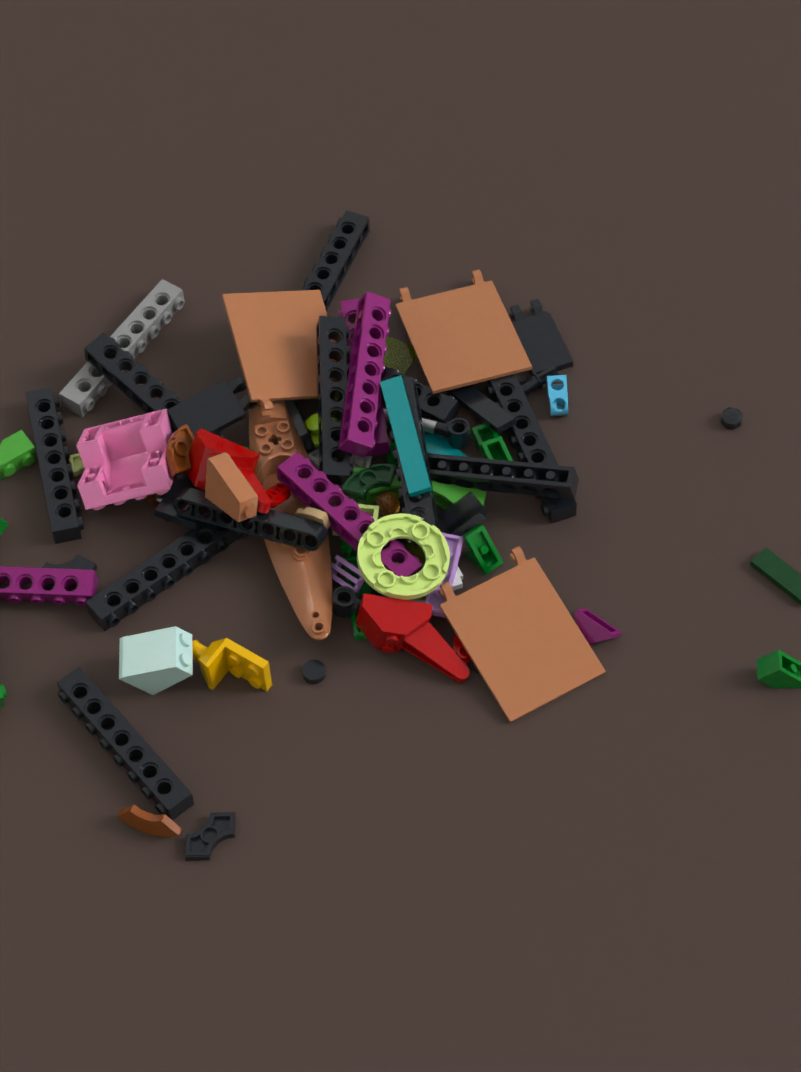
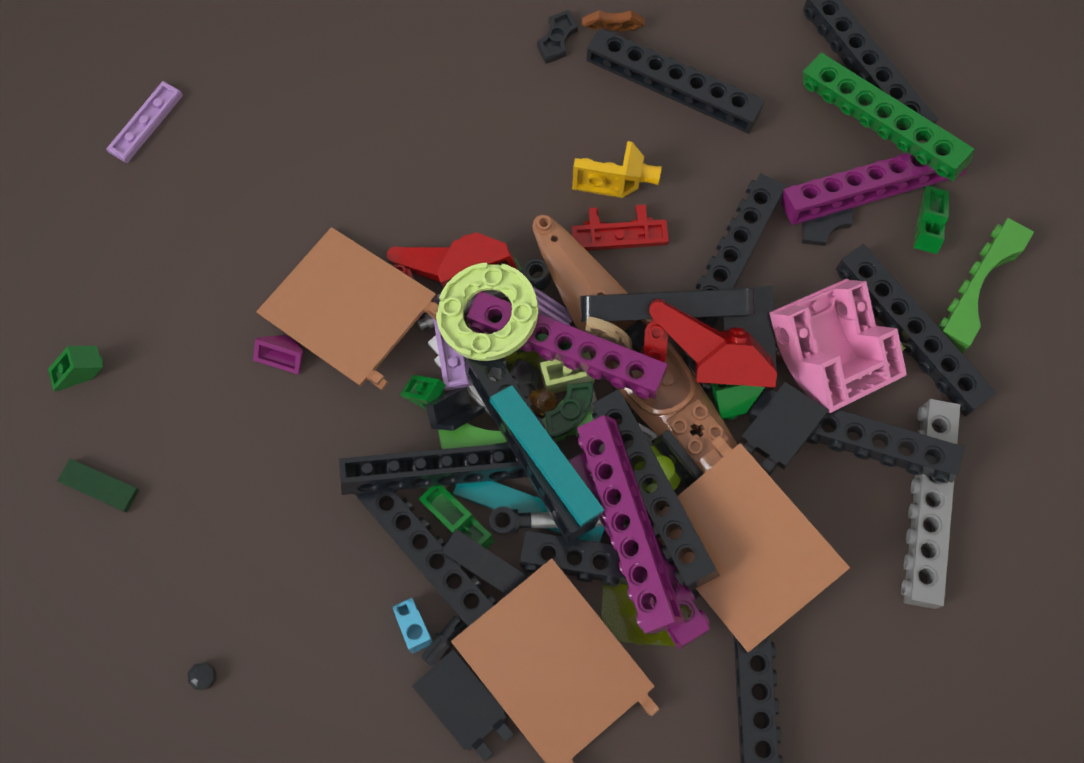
camera: 155 degrees right, 15 degrees up
light aqua slope [119,626,193,695] -> none
dark orange tile [166,424,194,477] -> none
nougat slope [205,452,258,522] -> none
black tile [302,660,326,684] -> none
none -> lavender tile [106,81,183,163]
none -> red hinge [571,204,669,251]

